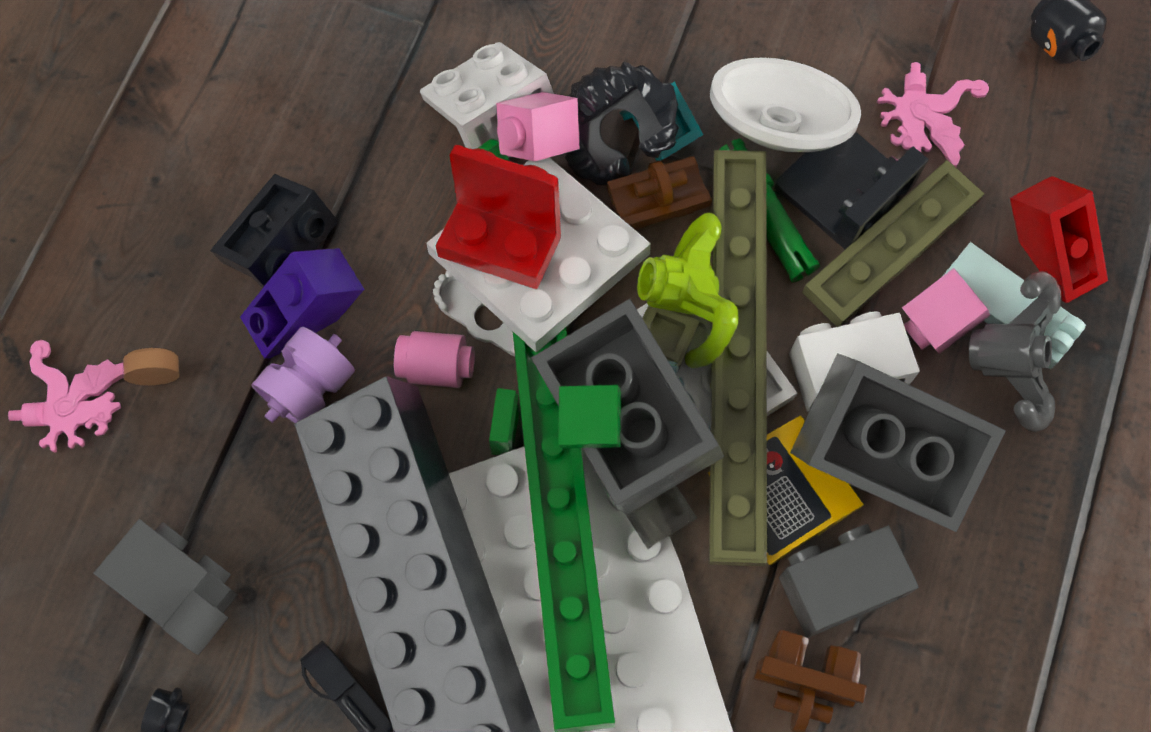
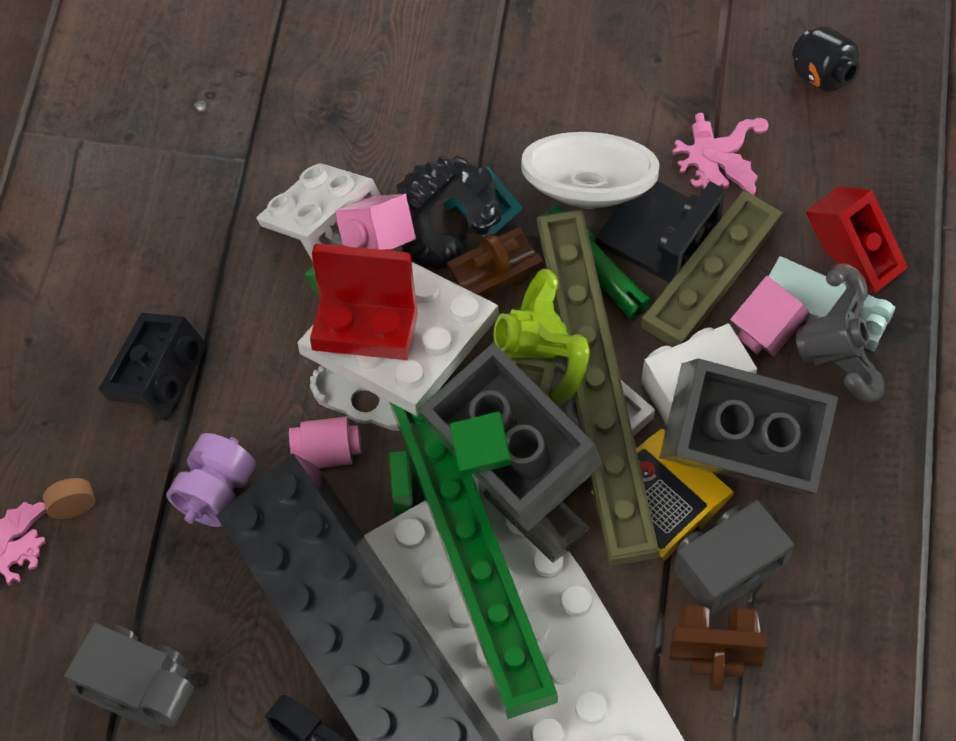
camera: 10 degrees left, 10 degrees down
dark purple slope [240,248,365,359] -> none

